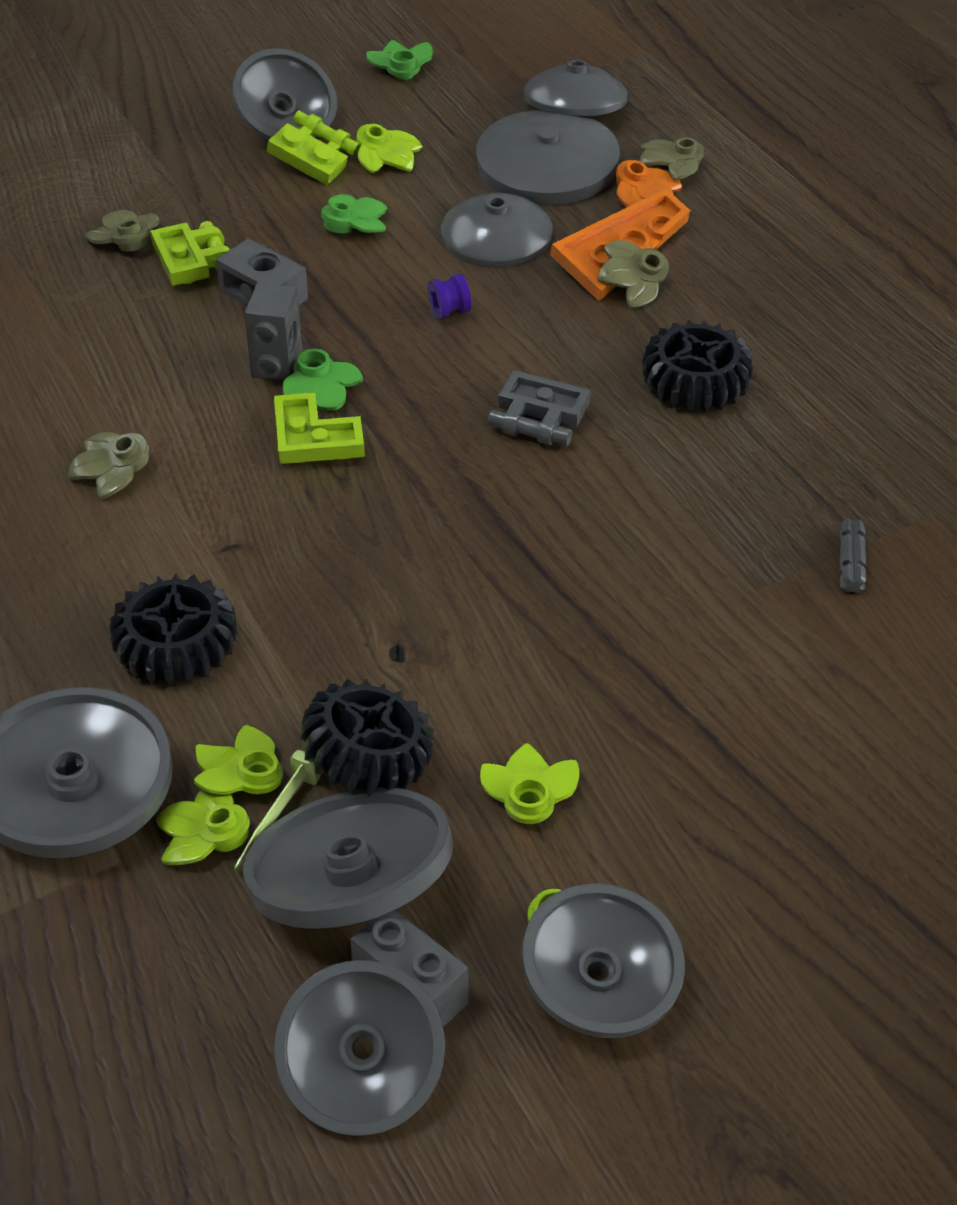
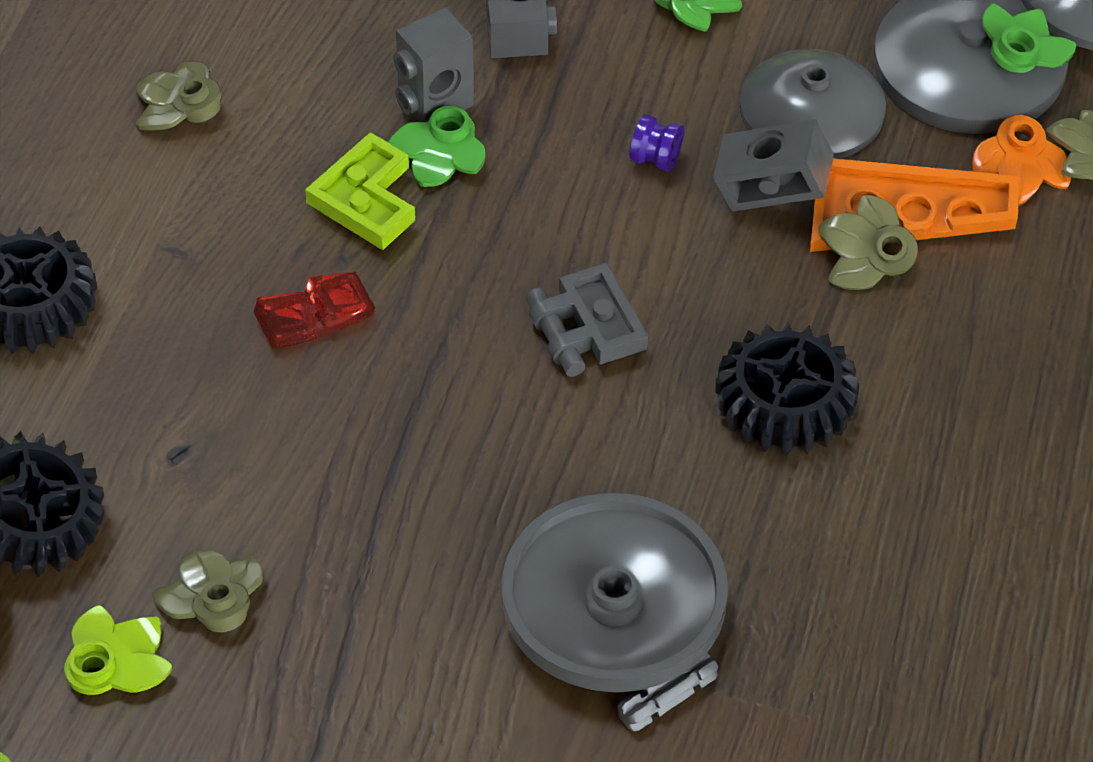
camera: 45 degrees right, 5 degrees up
none -> olive plate [153,549,264,632]
none -> clear red slope [253,272,375,349]
none -> dark grey dish [502,493,728,692]
none -> dark grey brick [713,119,834,212]
none -> bright green plate [982,3,1076,73]

